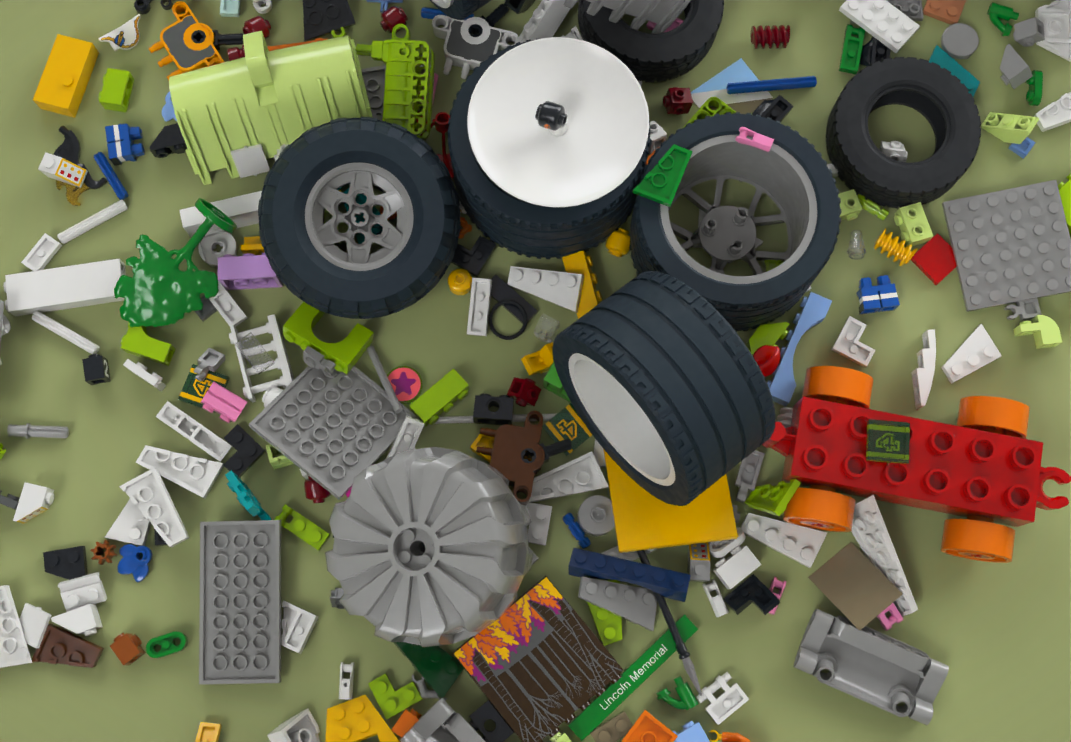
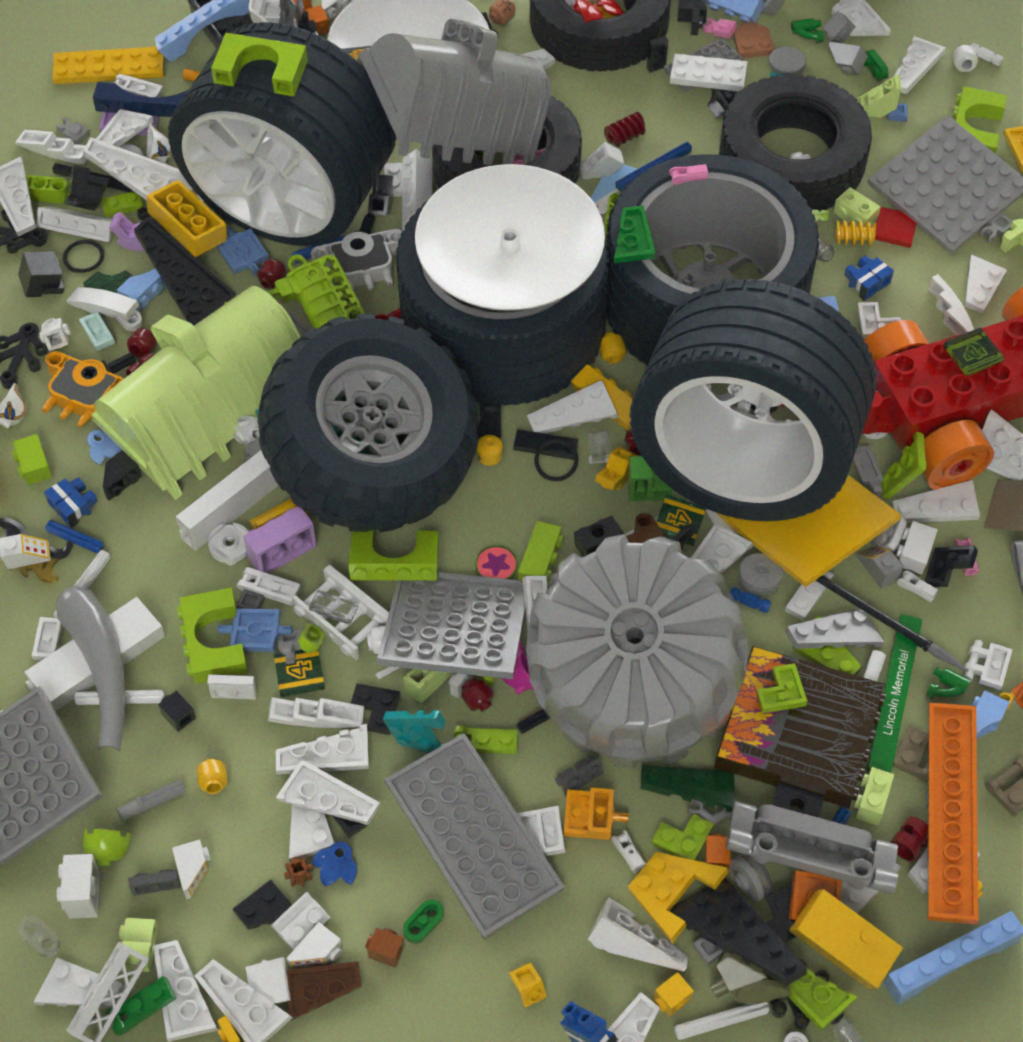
camera: 30 degrees left, 20 degrees down
green plant [114,198,237,328] -> none
bright pink brick [200,382,247,423] -> none
white piece [231,144,270,178] -> none
light grey plate [303,346,336,375] -> none
light grey bar [367,346,402,413] -> none
white plate [467,278,492,336] -> none
dark red brick [507,377,542,407] -> none
black head [535,101,567,131] -> none
dark blue arch [569,547,691,602] -> none
green plate [839,24,865,75] -> none
none -> light grey animal [56,586,125,751]
none -> yellow head [196,759,228,794]
none -> medium blue plate [218,609,293,652]
none -> lime plate [298,623,325,653]
none -> light orange plate [564,788,629,840]
none -> white slope [580,142,624,180]
none -> lime plate [756,663,808,714]
none -> white bar [863,650,886,681]

